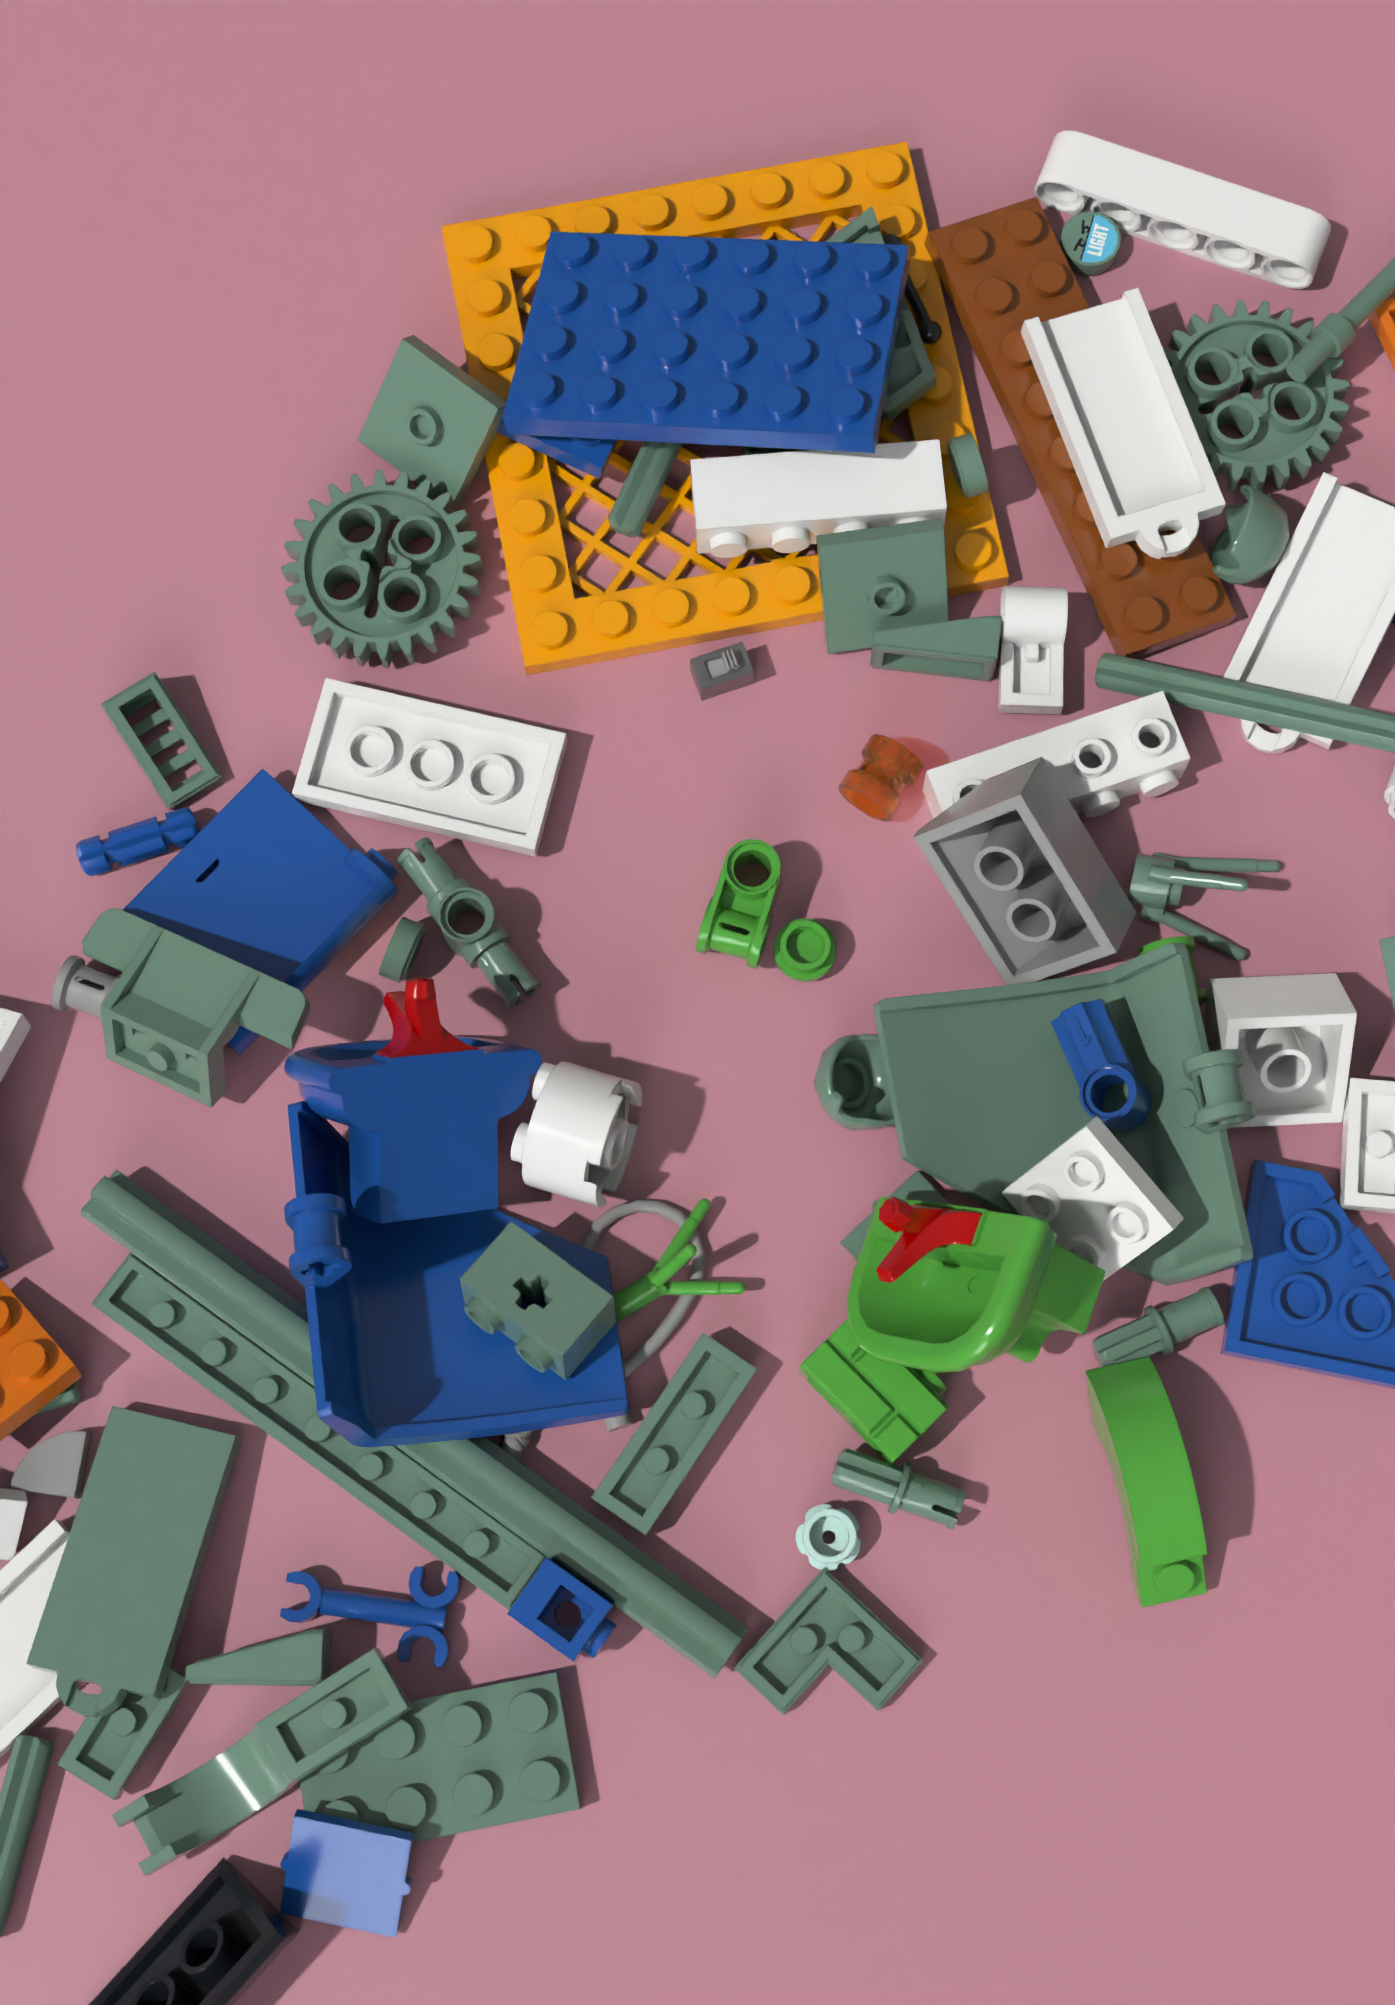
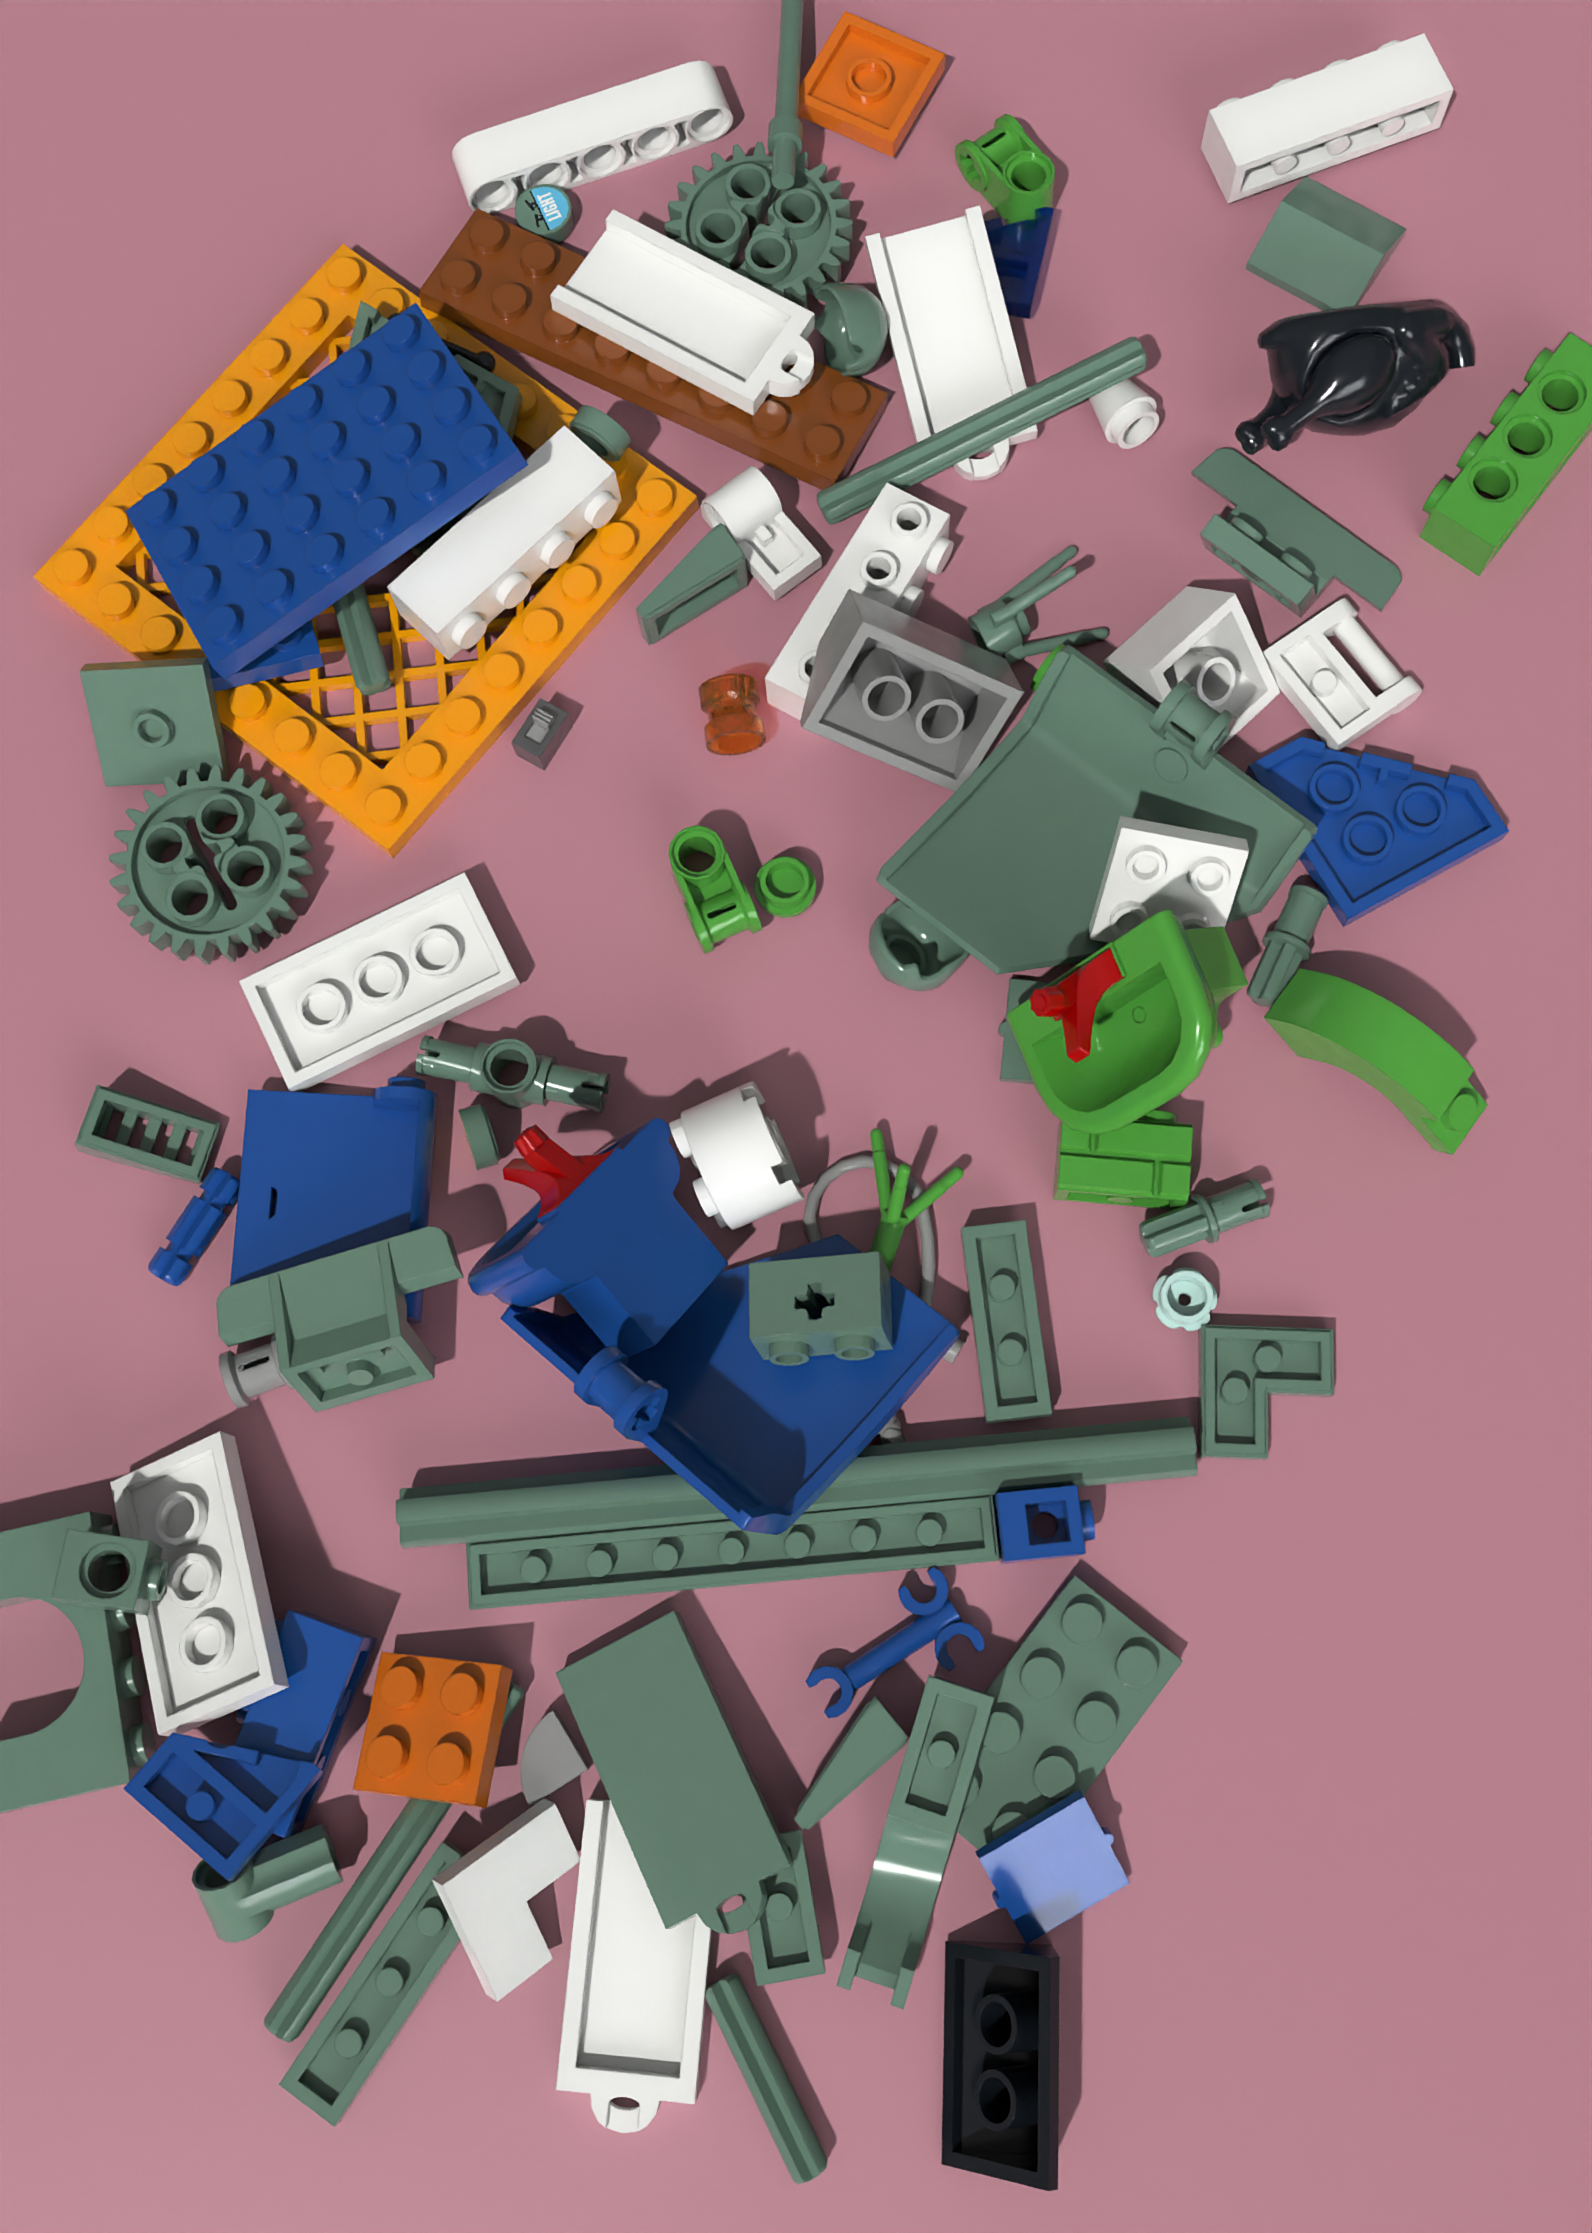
camera: 35 degrees left, 0 degrees up
sand green plate [816,518,949,654] -> none
blue piece [1051,998,1152,1132] -> none

